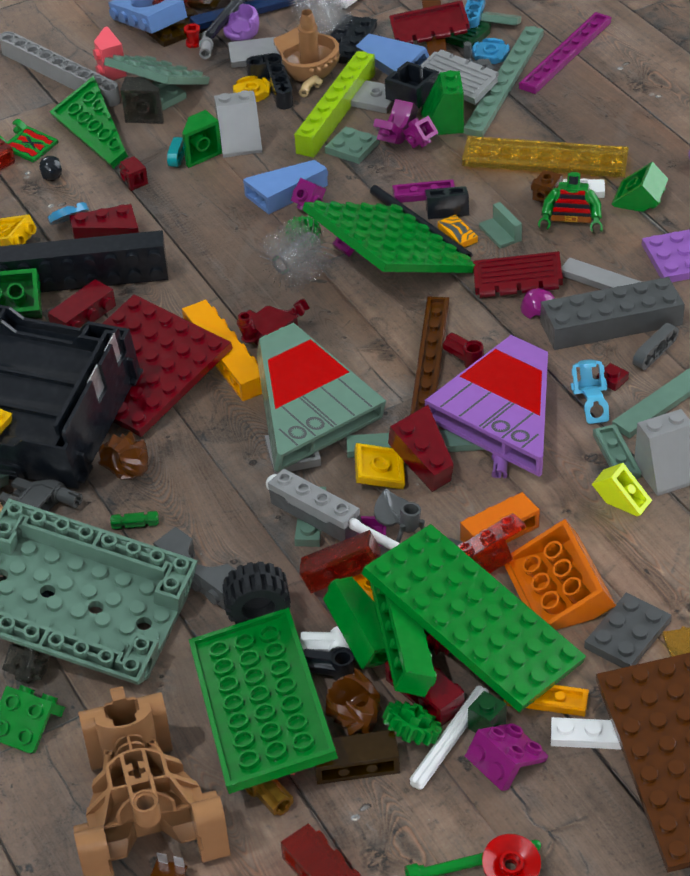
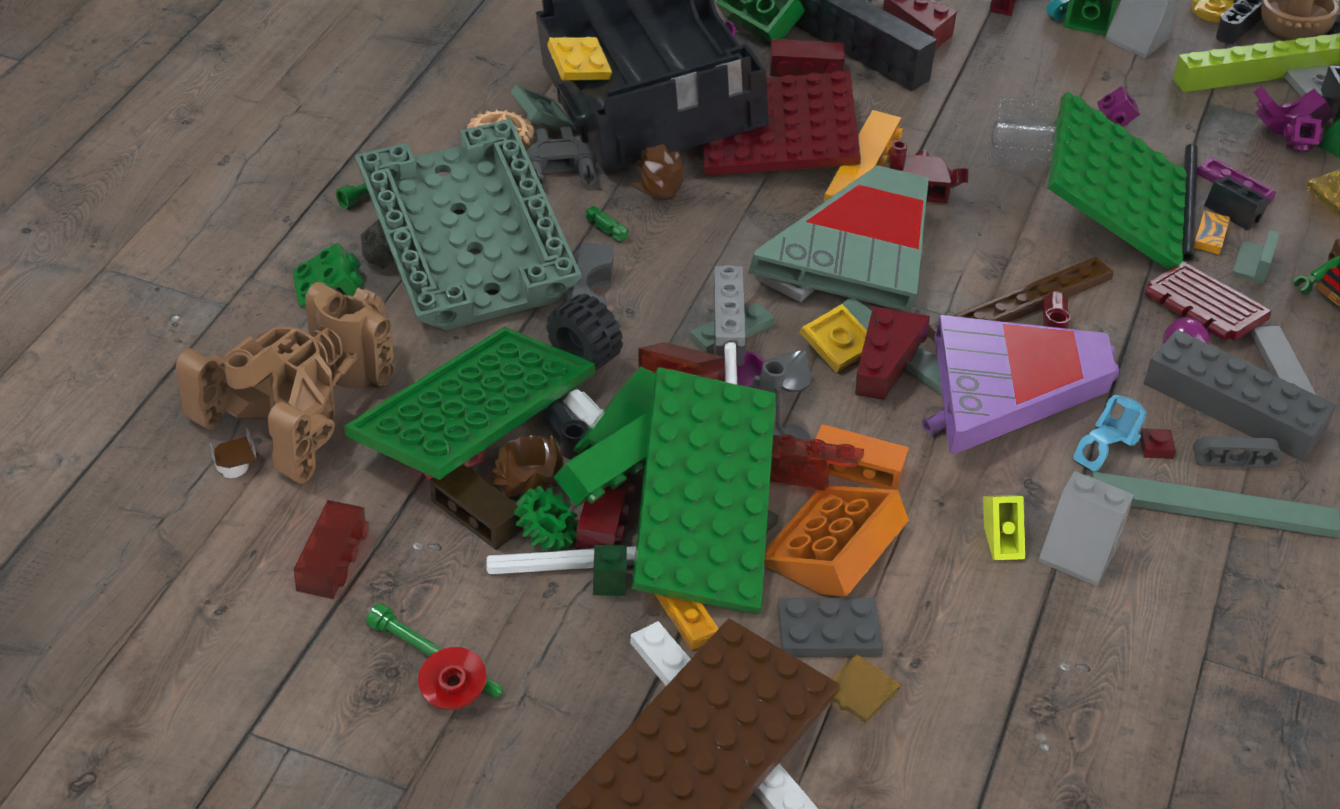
camera: 45 degrees right, 0 degrees up
medium blue slope [243,160,328,214] -> none
pearl gold piece [245,779,293,816] -> none
tan arm [299,75,323,97] -> none
sand green plate [325,126,380,164] -> none
magenta bracket [465,724,548,791] -> none
sand green tile [593,424,641,479] -> none

